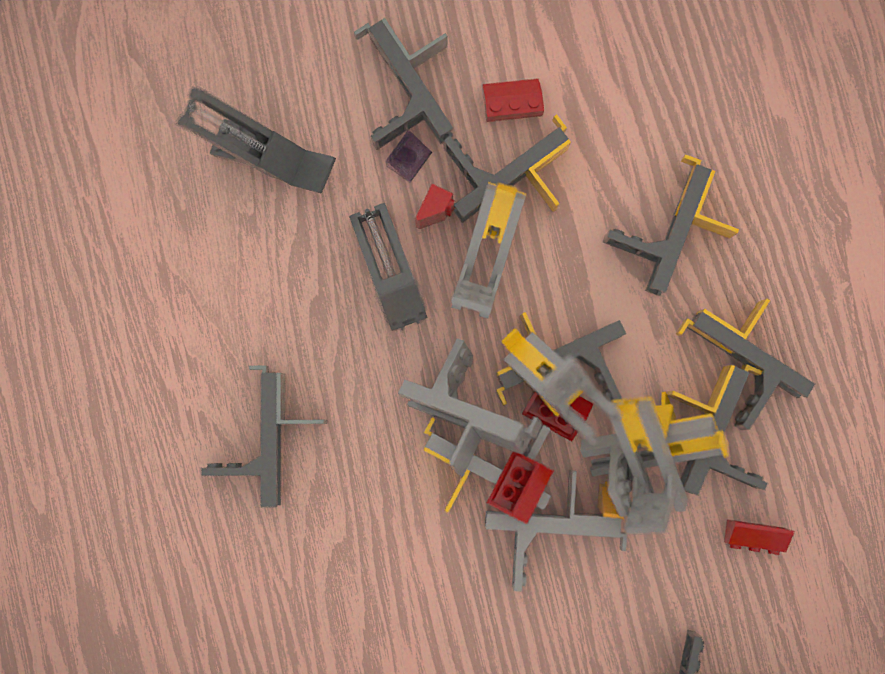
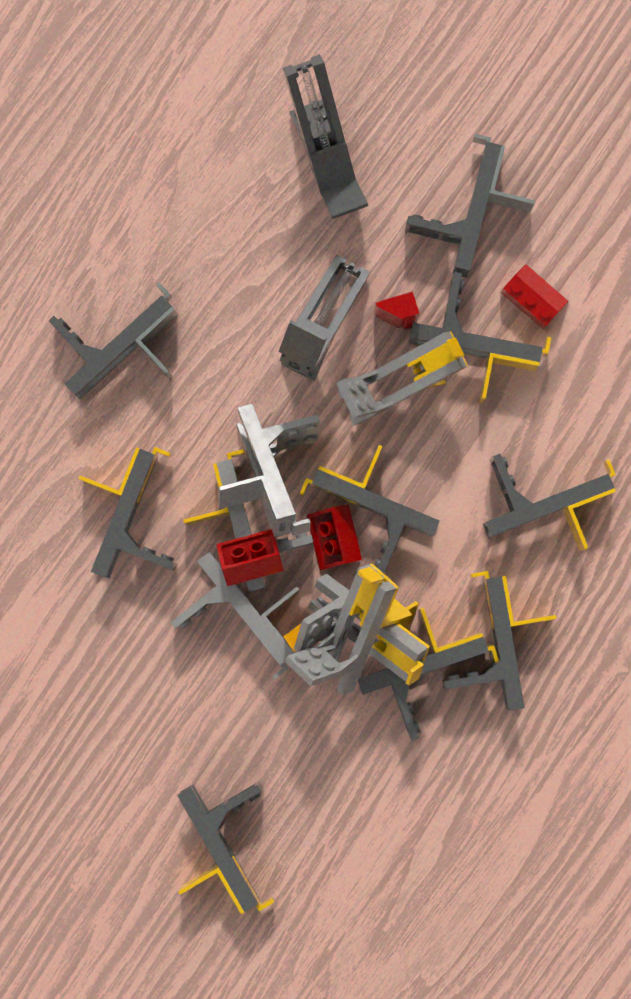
camera: 50 degrees right, 0 degrees up
slope [386,130,432,183] -> none
light grey piece [501,328,623,445] -> none
red slope [724,519,794,555] -> none
none -> dark grey piece [78,447,177,578]

